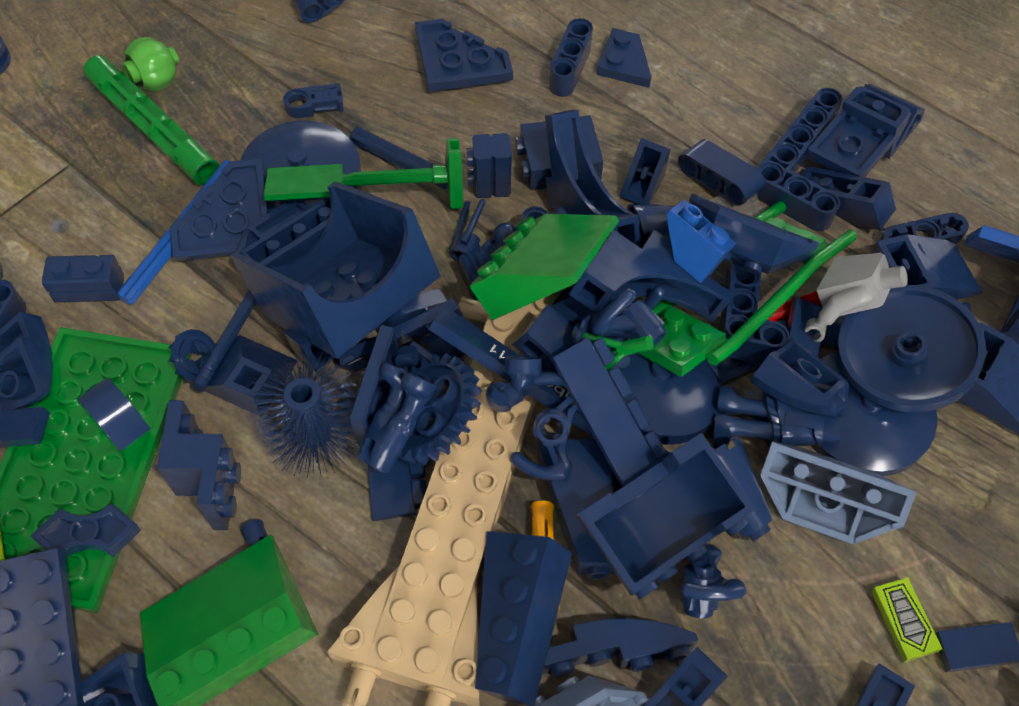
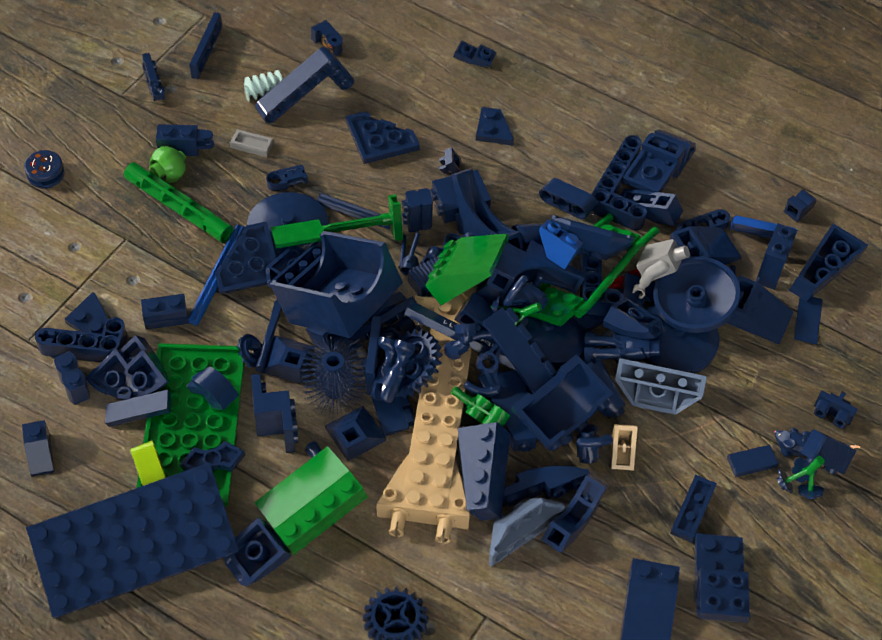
camera: 10 degrees left, 5 degrees down
dark blue beam [549,18,593,97] -> none
dark blue slope [620,138,671,204] -> none
tile [871,577,942,663] -> none
none -> dark blue hinge [156,124,214,156]
none -> light grey tile [230,129,274,157]
none -> dark blue slope [325,406,386,461]
none -> dark blue tile [439,147,461,174]
none -> green beam [450,386,511,427]
none -> tan slope [611,424,638,470]

